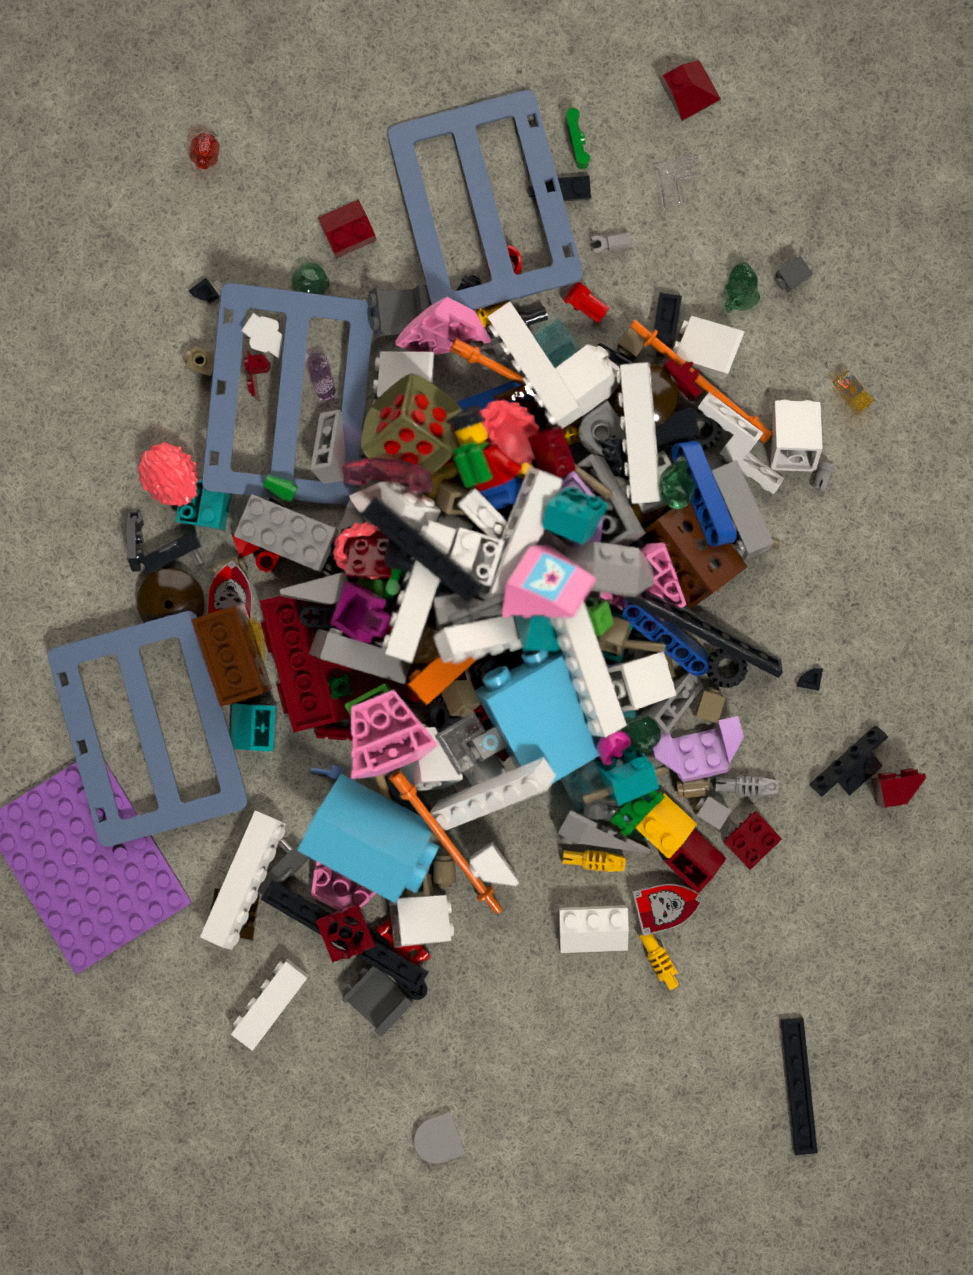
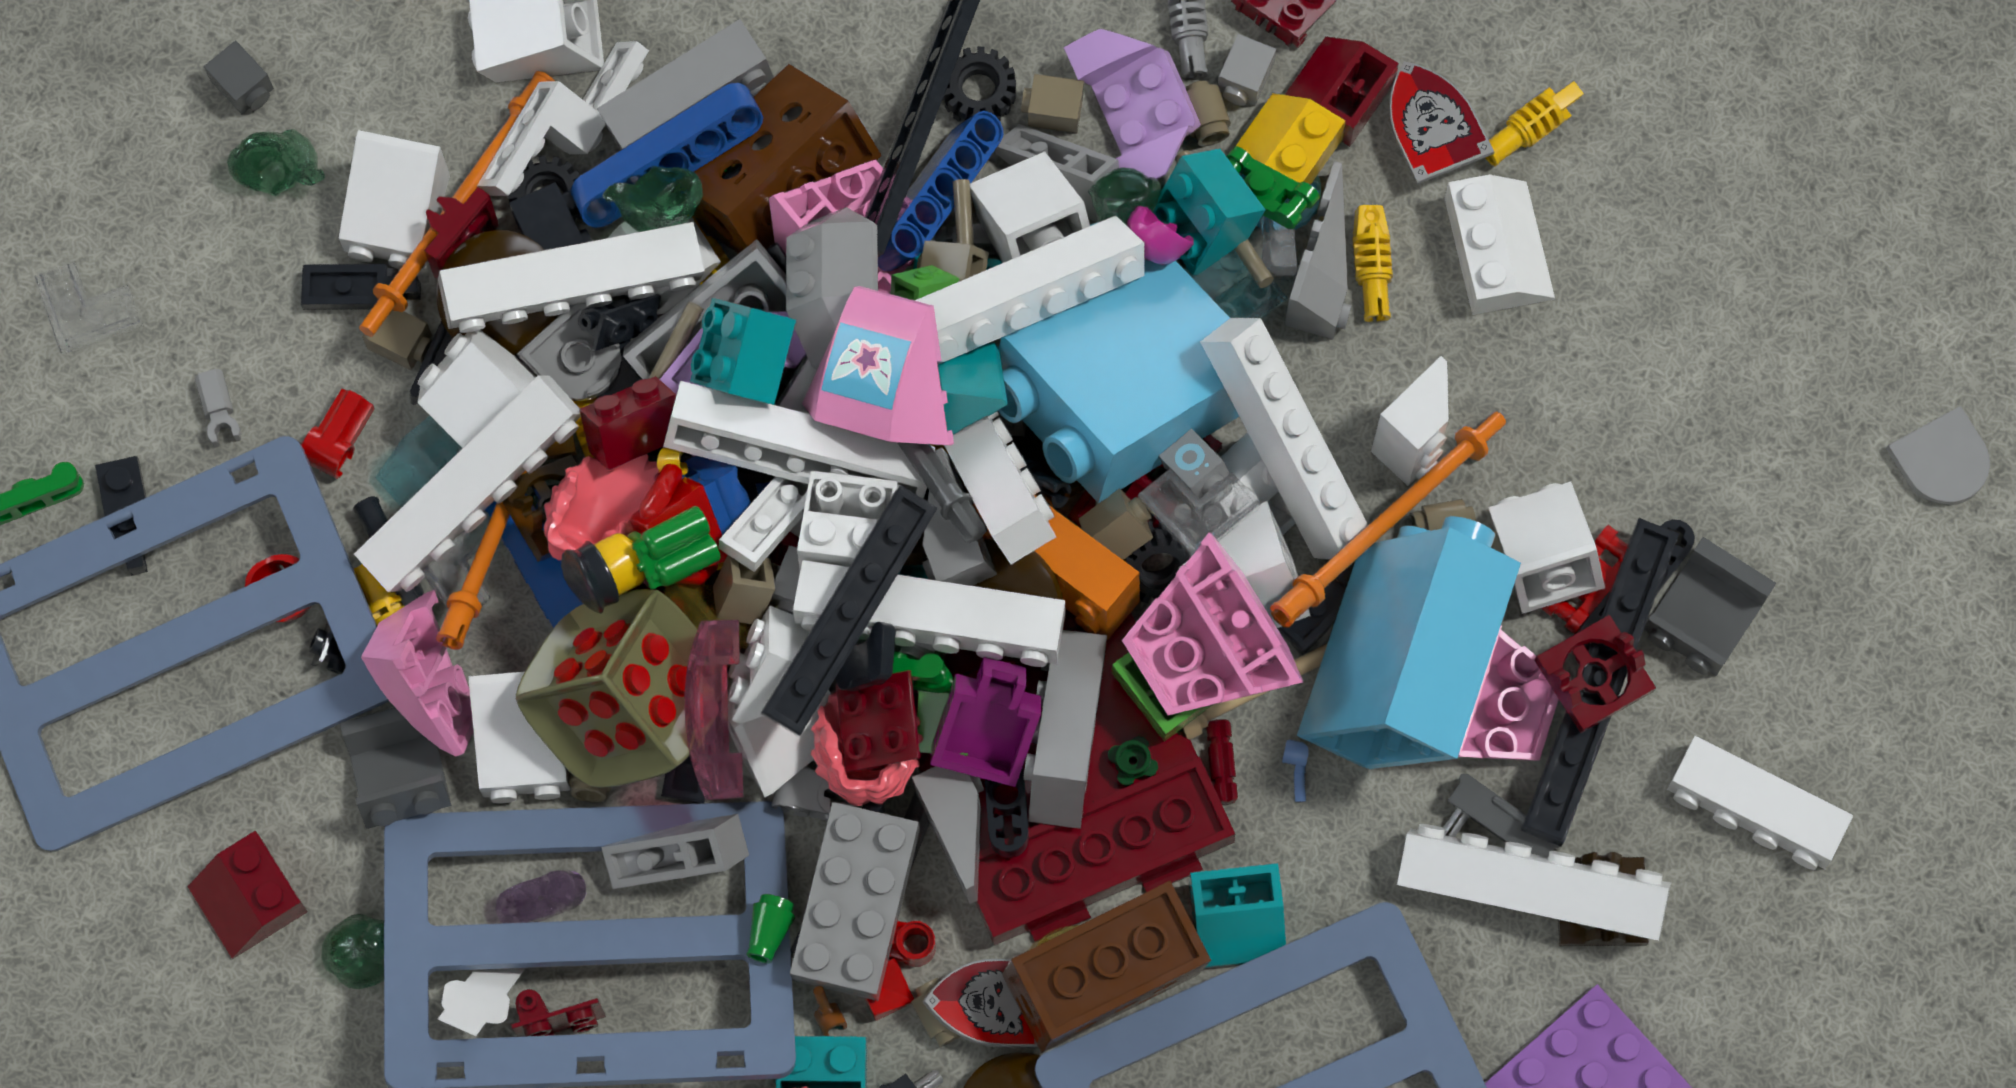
camera: 100 degrees left, 15 degrees down
none -> dark orange hand [813,986,848,1036]

